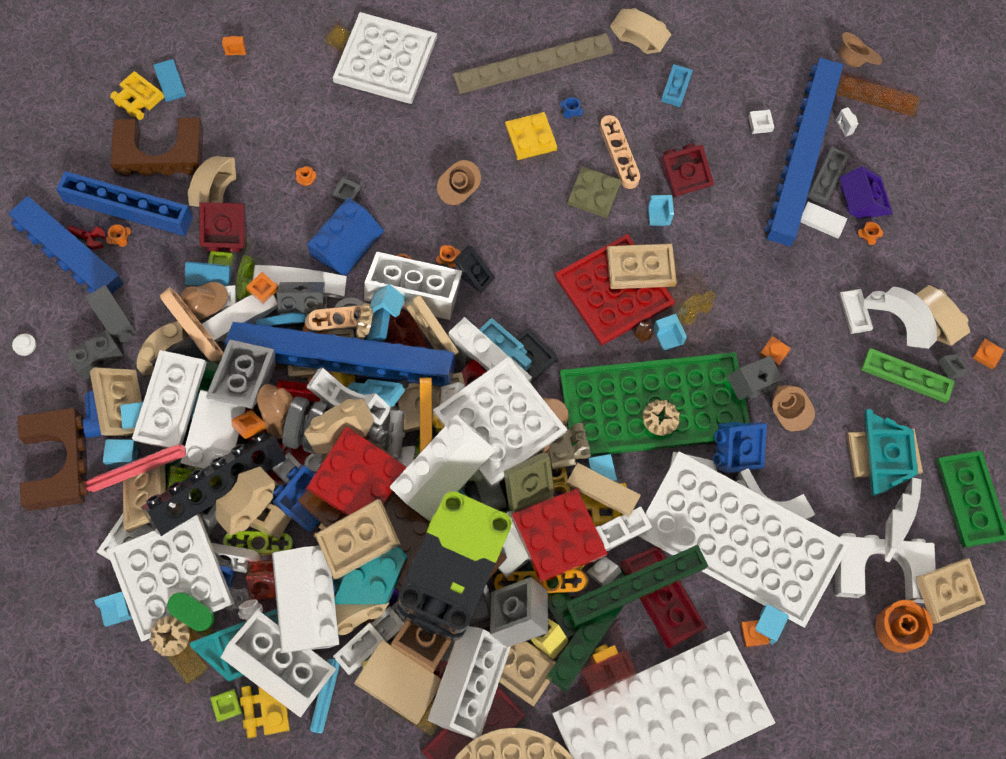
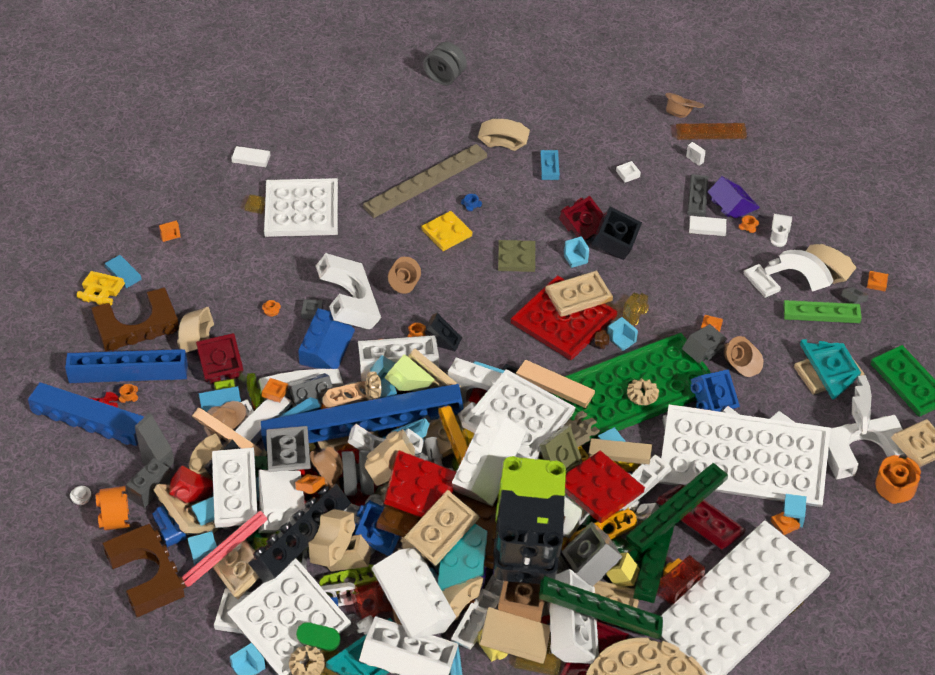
camera: 15 degrees left, 20 degrees down
light nougat beam [600,115,640,189] -> none
blue brick [765,58,844,247] -> none
none -> orange brick [95,486,130,531]
none -> red slope [169,465,214,503]
none -> white arch [316,253,381,329]
none -> yellowish green slope [384,354,435,392]
none -> light nougat tile [516,360,595,408]
none -> dark green plate [539,576,663,639]
none -> black brick [591,206,642,260]
none -> white piece [770,214,792,247]

